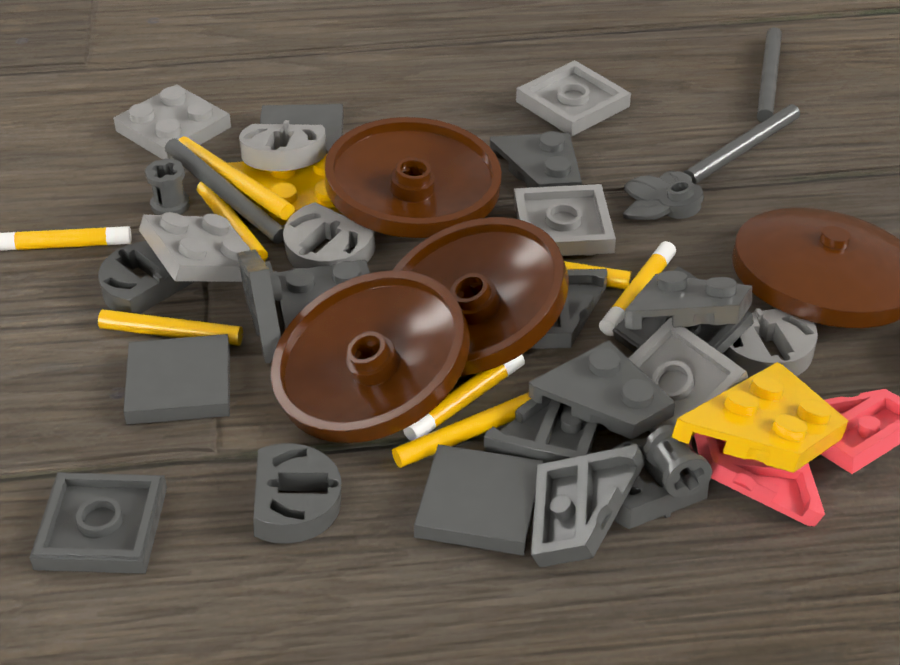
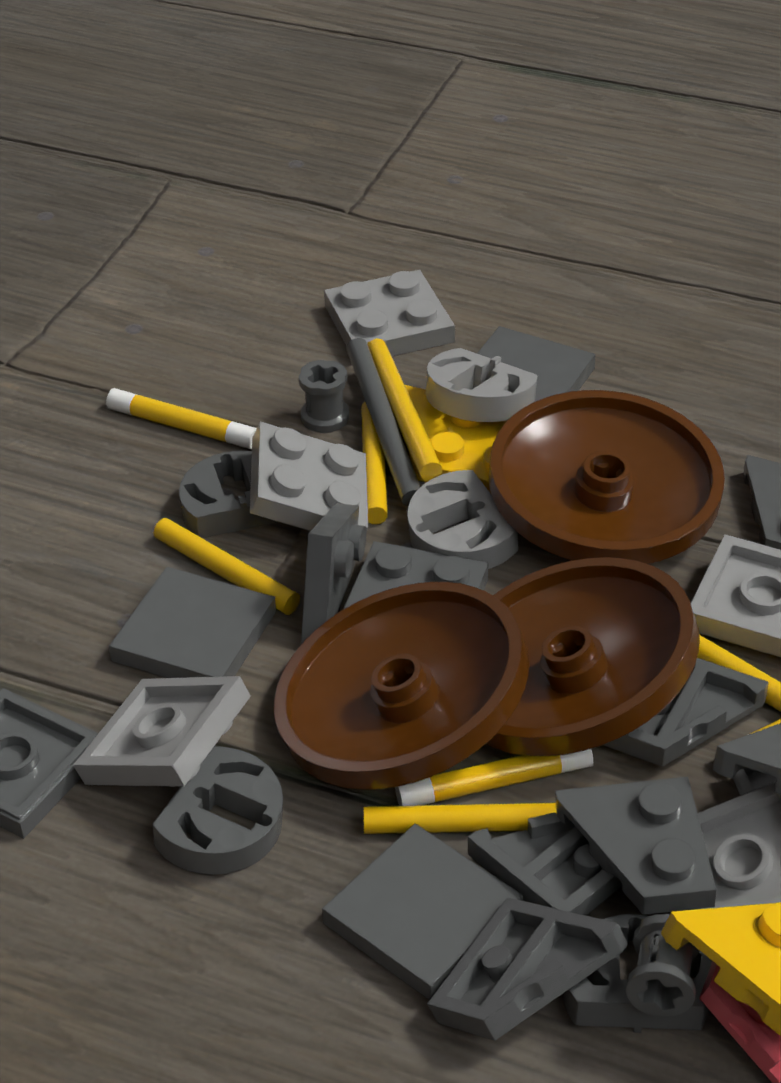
camera: 30 degrees right, 0 degrees up
none -> light grey plate [73,676,251,787]

